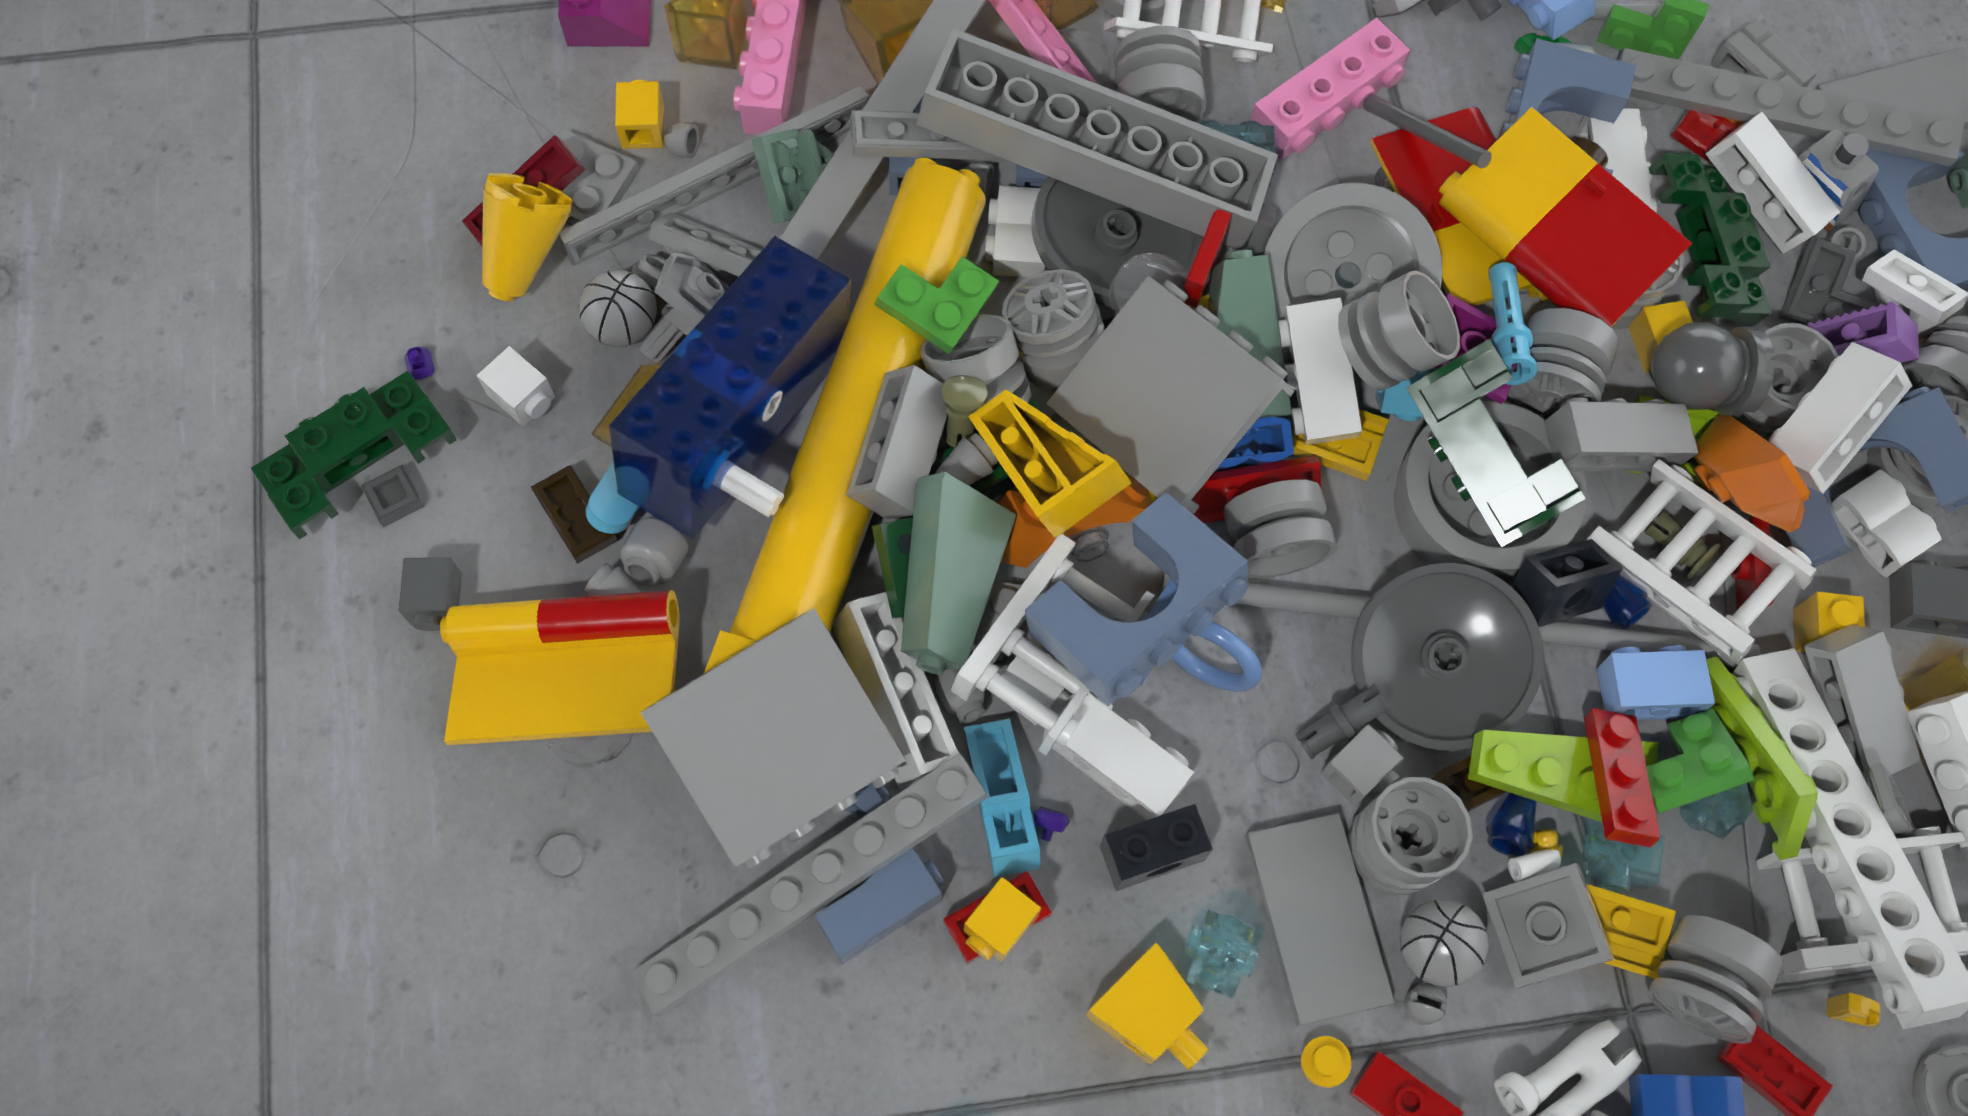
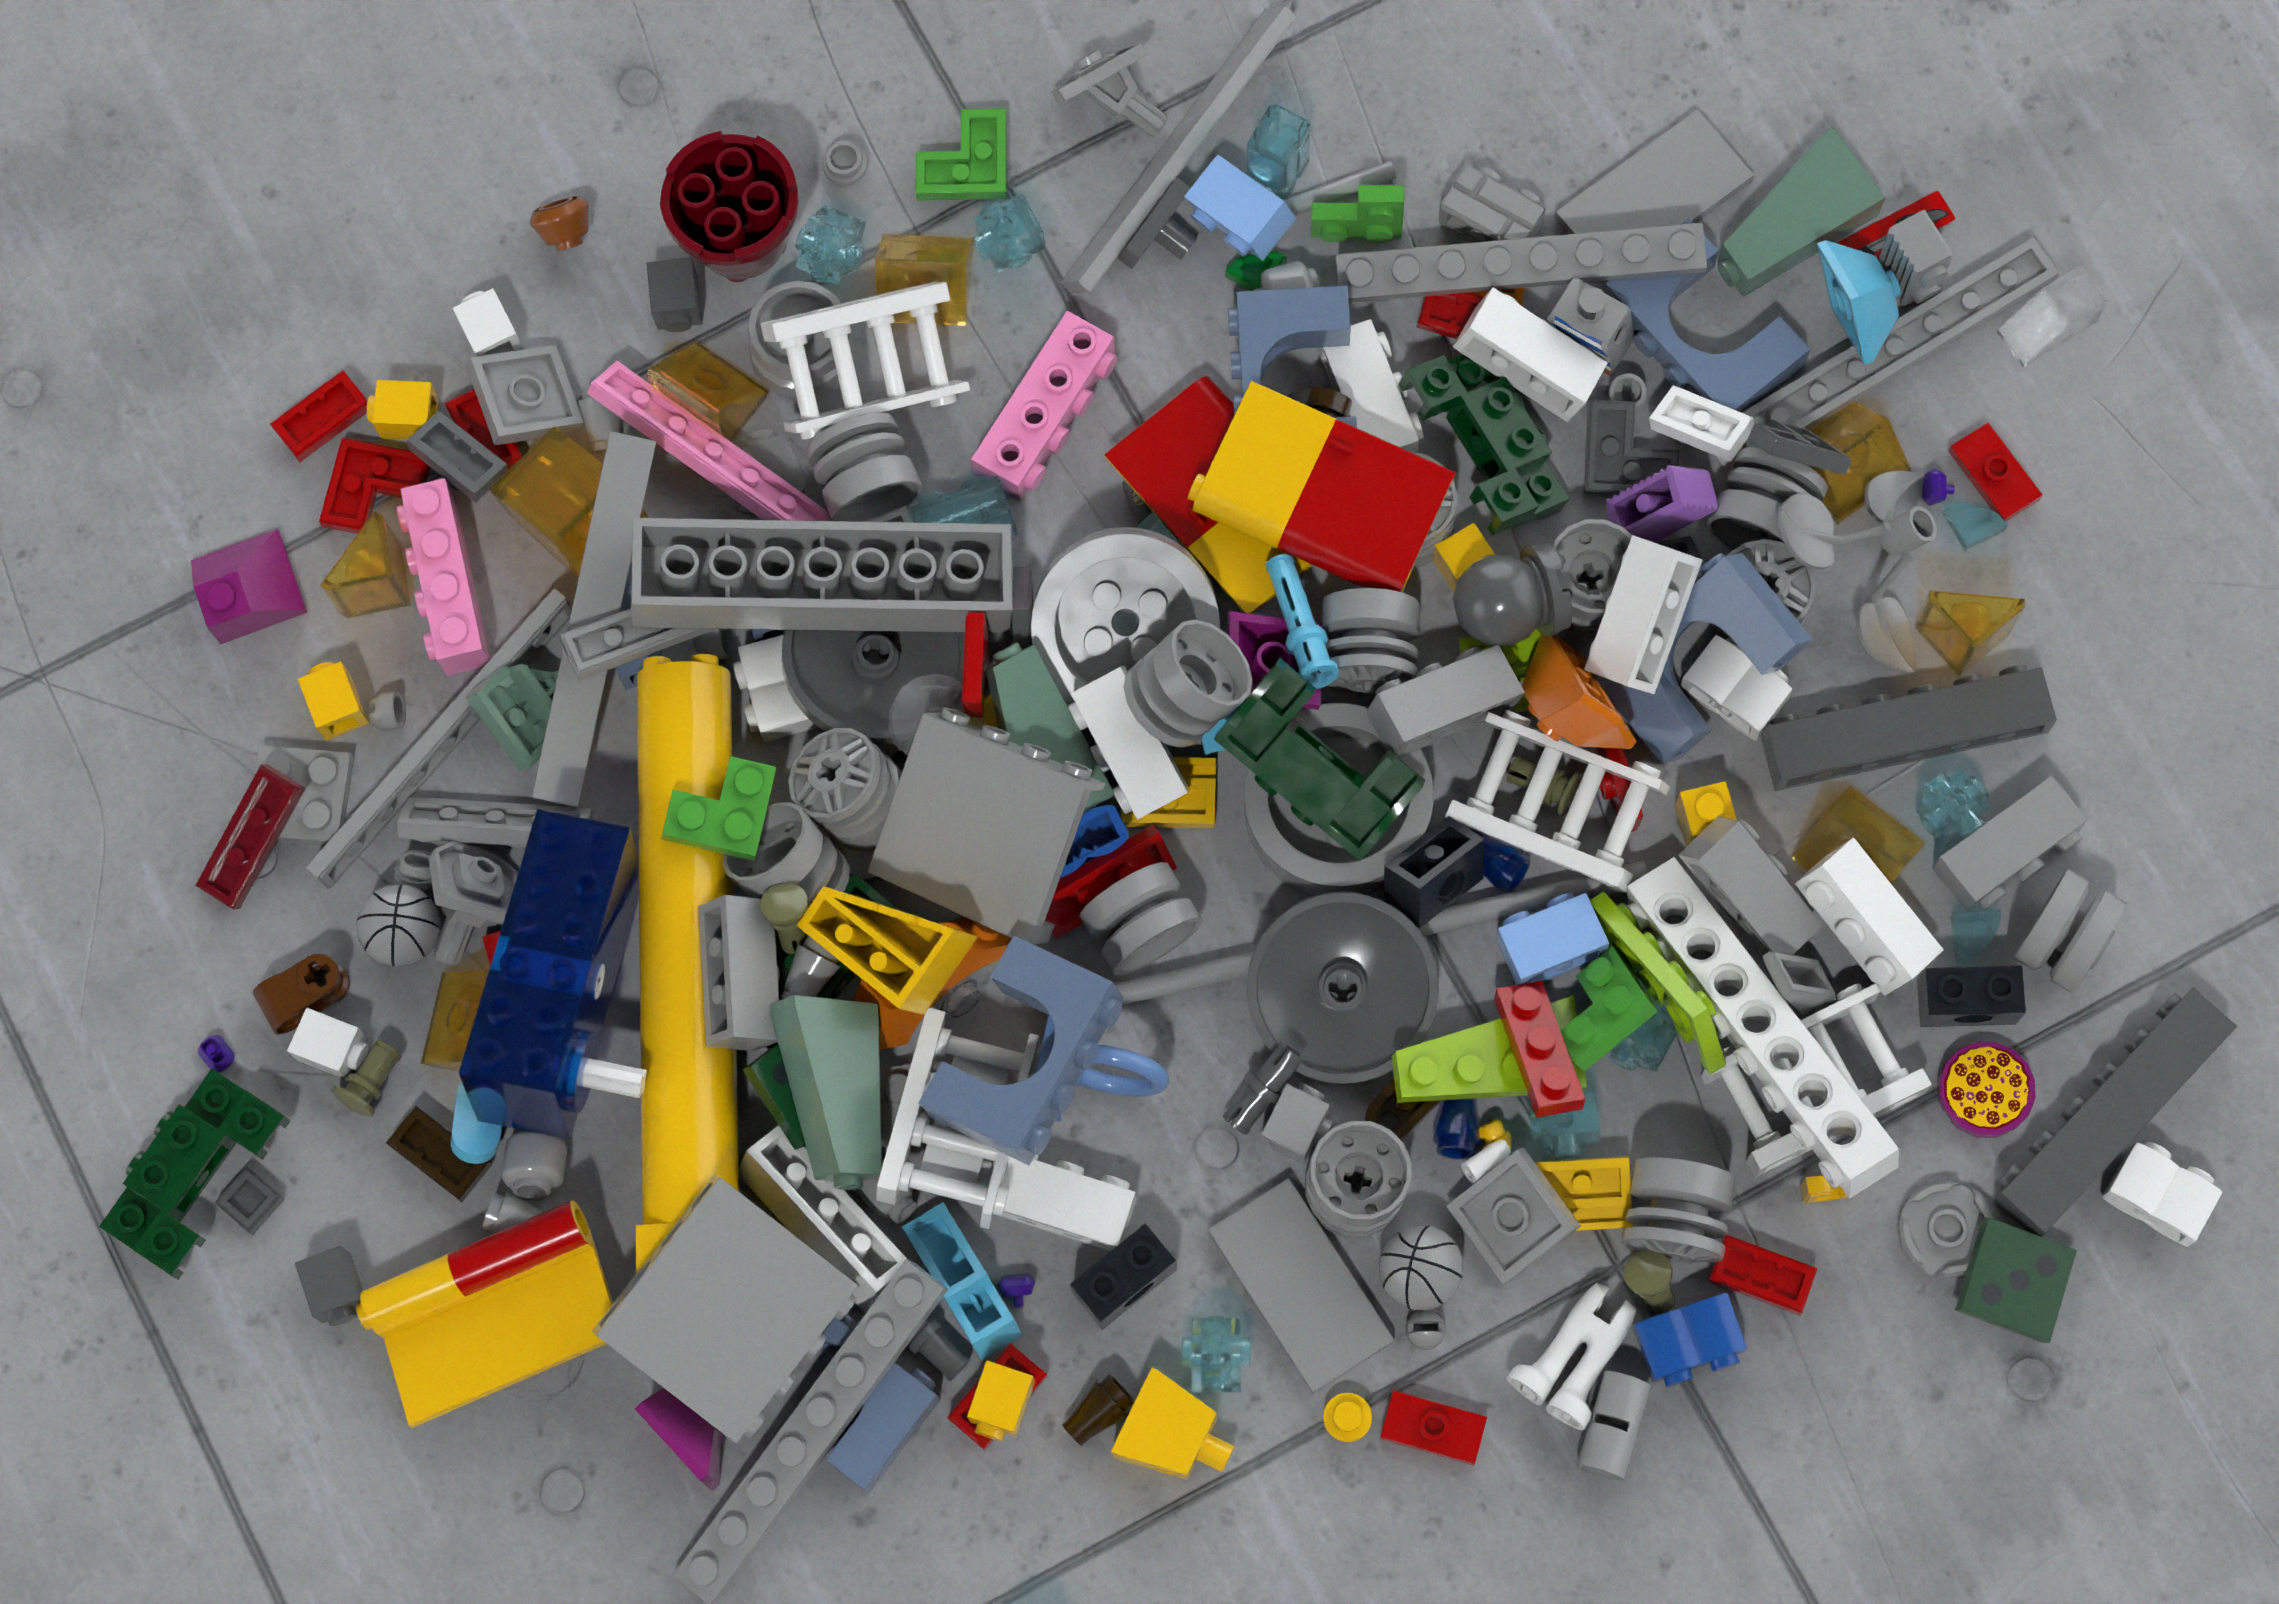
camera: 10 degrees left, 5 degrees up
yellow cone [482,173,572,301] -> none
dark grey bar [1363,95,1491,168] -> none
none -> reddish brown piece [252,953,350,1035]
none -> olive pin [332,1040,402,1117]
none -> magenta slope [634,1388,723,1491]
none -> dark grey pin [908,1319,971,1381]
none -> dark brown cone [1062,1374,1135,1446]
none -> olive pin [1624,1250,1675,1315]

